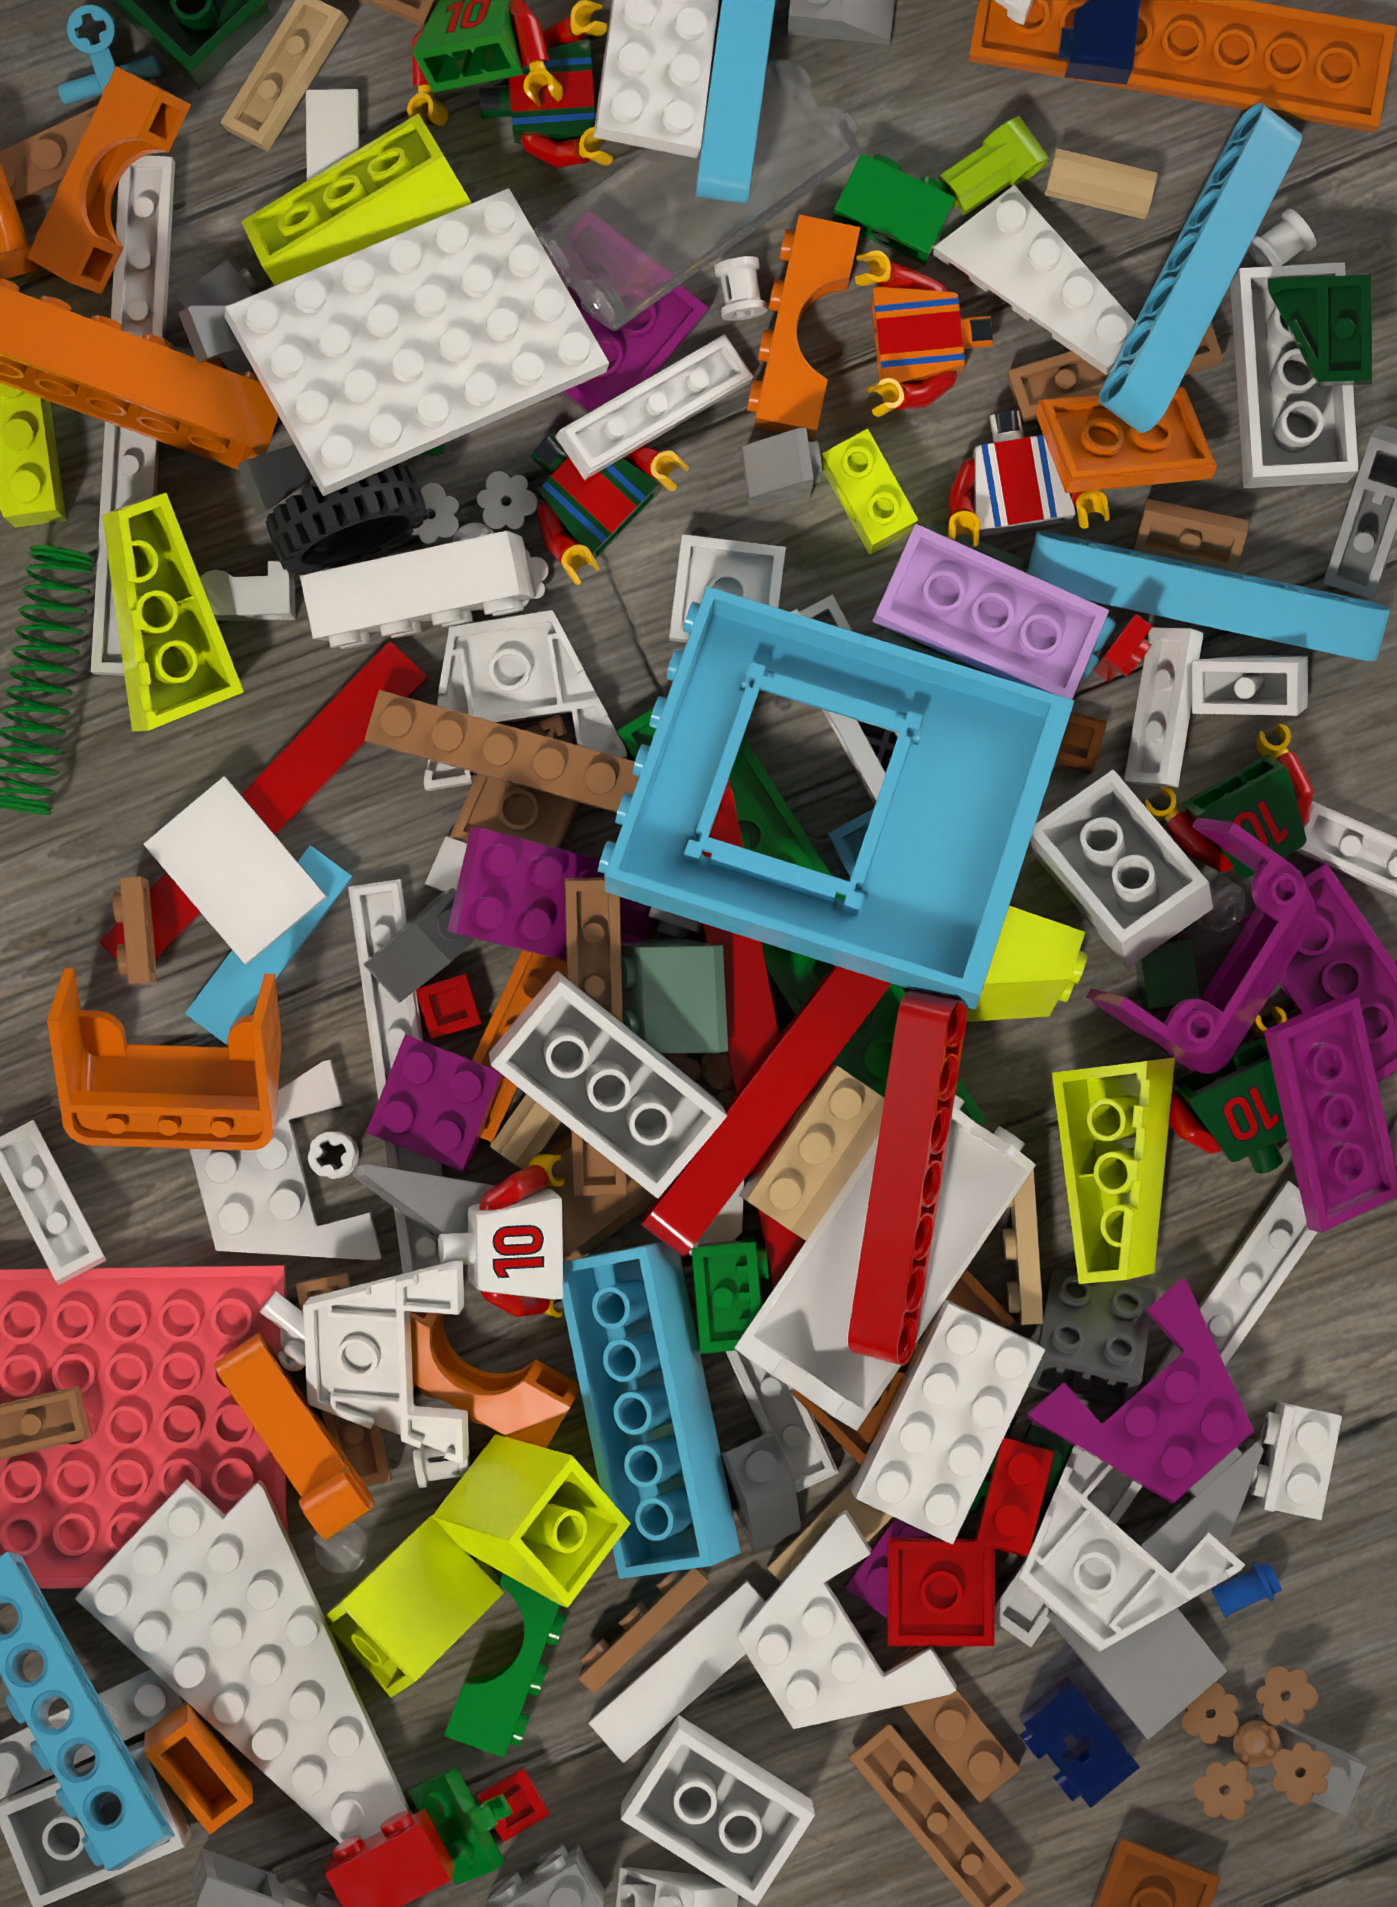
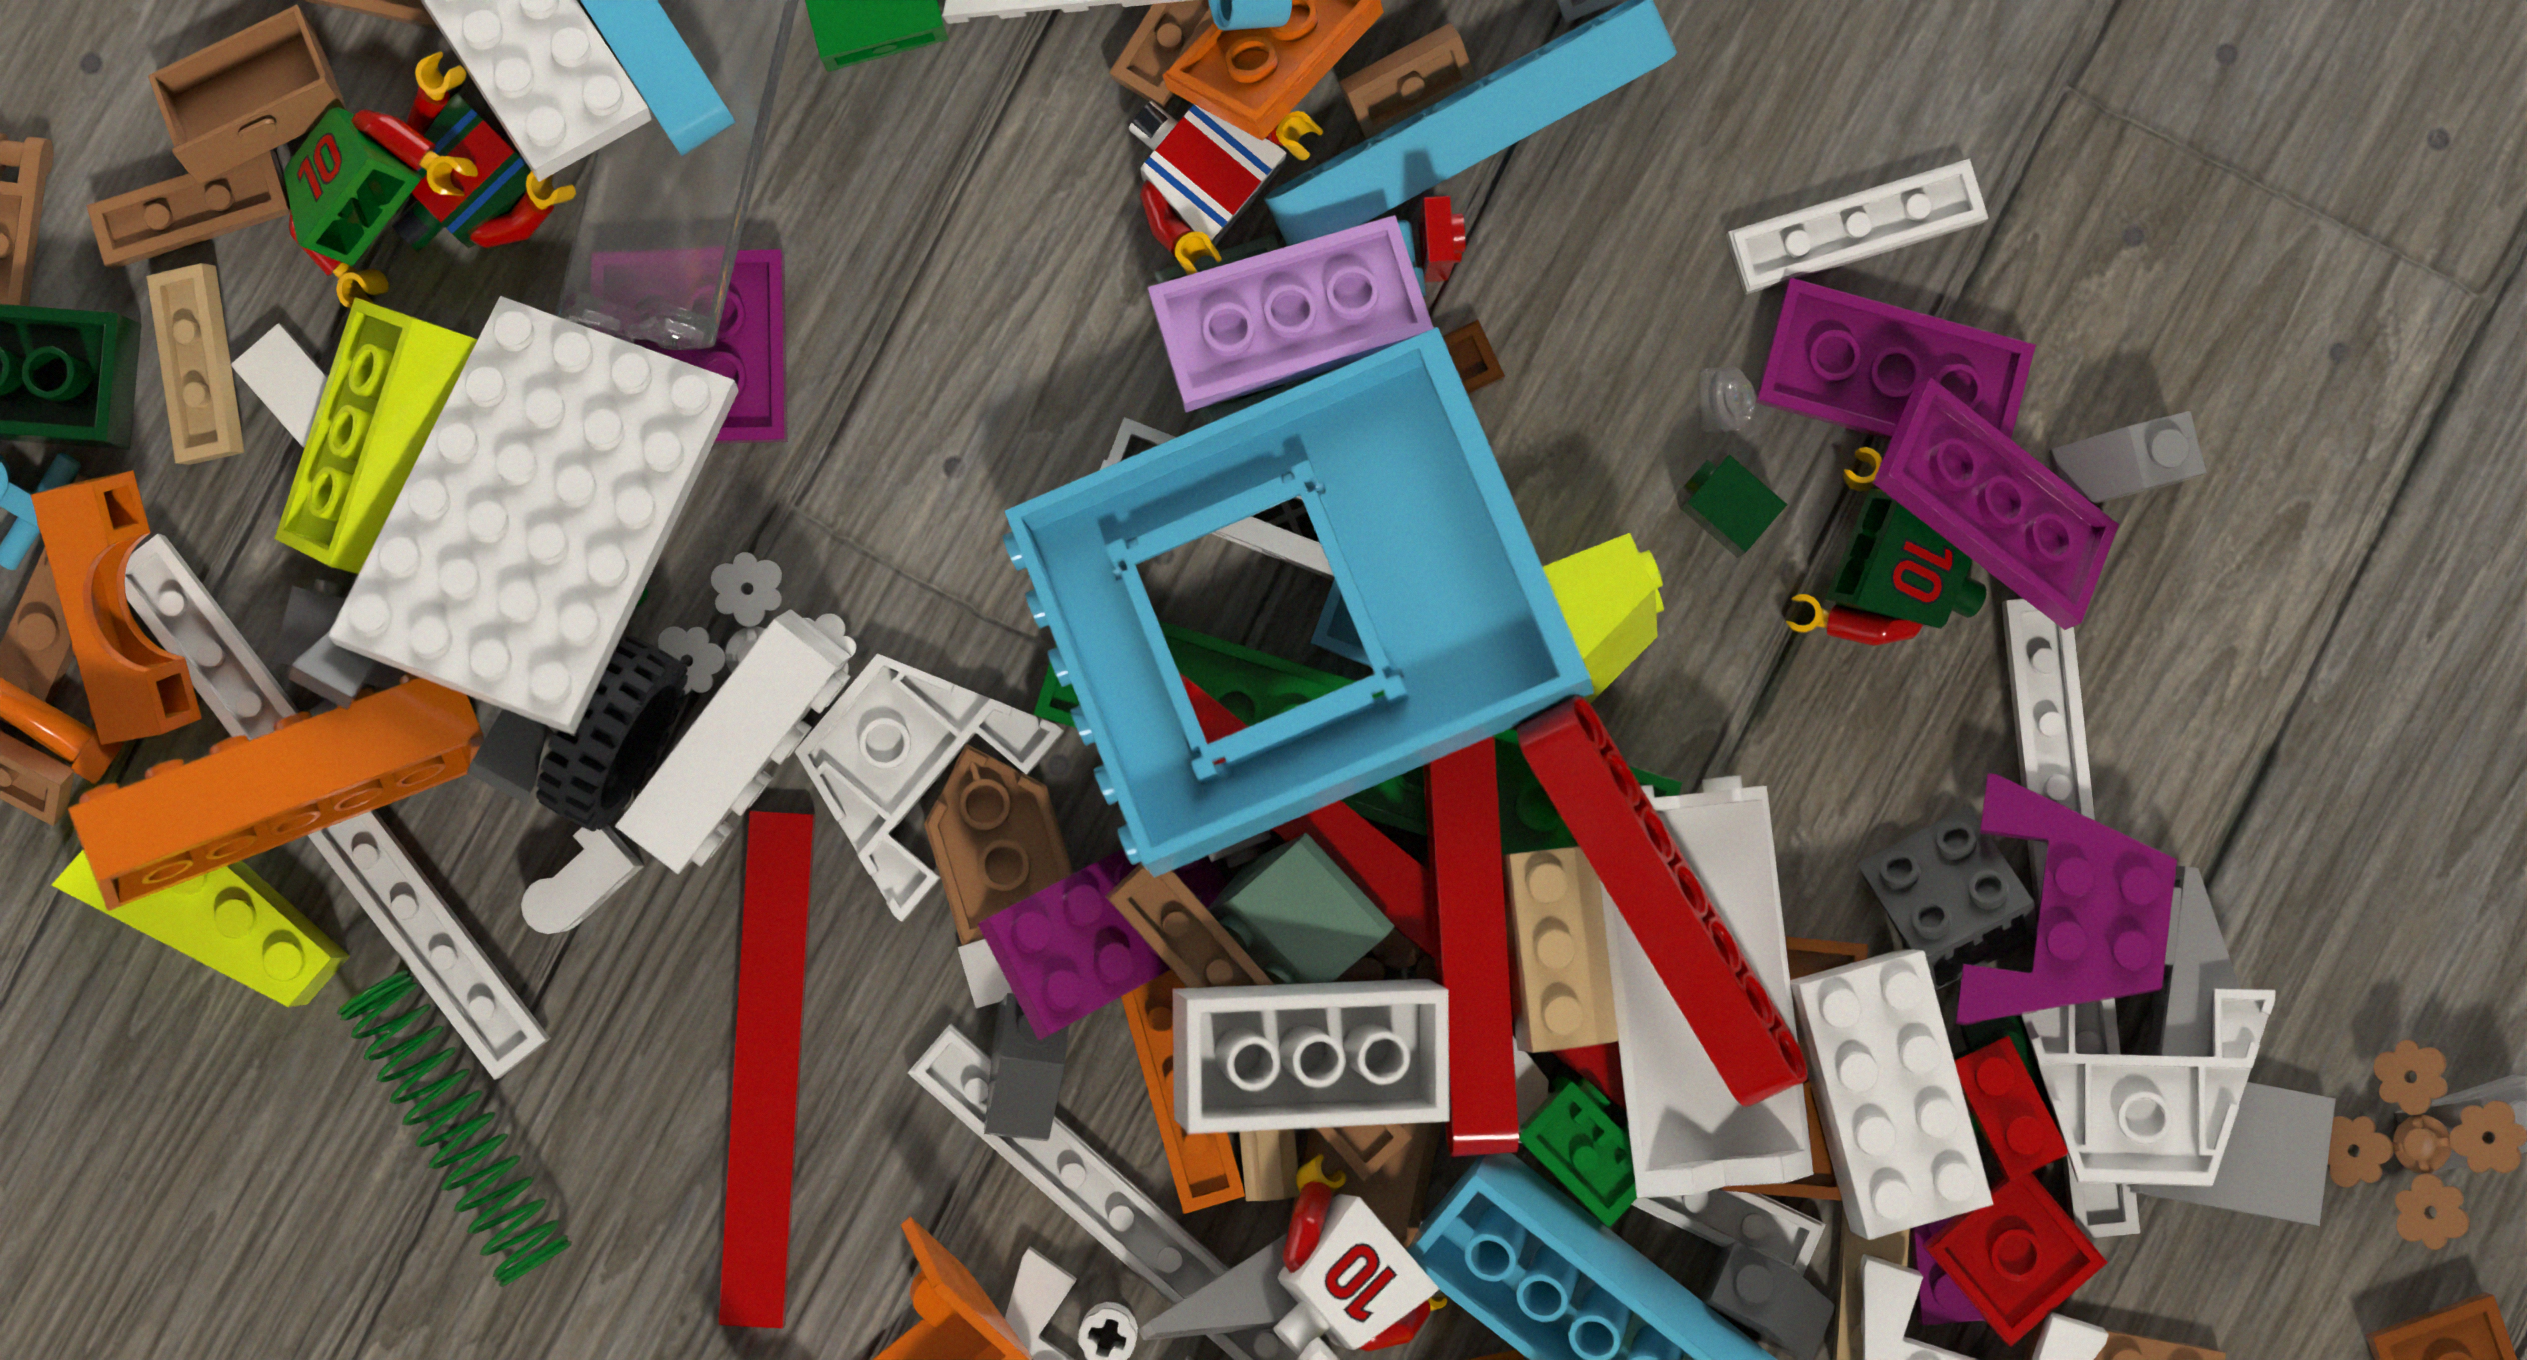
camera: 45 degrees left, 0 degrees up
neon yellow wedge [102,492,244,731] -> none
medium nougat plate [113,876,157,986] -> none
white tile [144,776,328,965] -> none
medium azure tile [185,845,354,1045] -> none
medium nougat plate [364,690,639,813] -> none
magenta plate [366,1034,504,1172] -> none
red plate [416,974,482,1040] -> none
torso [531,435,689,585] -> none
white tile [555,334,754,480] -> none
white plate [669,534,786,643] -> none
white bush [714,256,768,321] -> none
light grey slope [742,427,822,507] -> none
orange arch [747,214,860,440] -> none
neon yellow brick [821,428,919,555] -> none
torso [855,250,993,417] -> none
tan plate [1003,1168,1043,1325] -> none
clear blue brick [1018,1676,1140,1808] -> none
white brick [1030,770,1213,969] -> none
neon yellow wedge [1052,1058,1175,1284] -> none
magenta windscreen [1086,818,1316,1074] -> none
white plate [1124,627,1204,788] -> none
torso [1145,724,1314,879] -> none
white slope [1192,655,1308,716] -> none
blue pin [1211,1561,1282,1618] -> none
white bracket [1251,1402,1342,1520] -> none

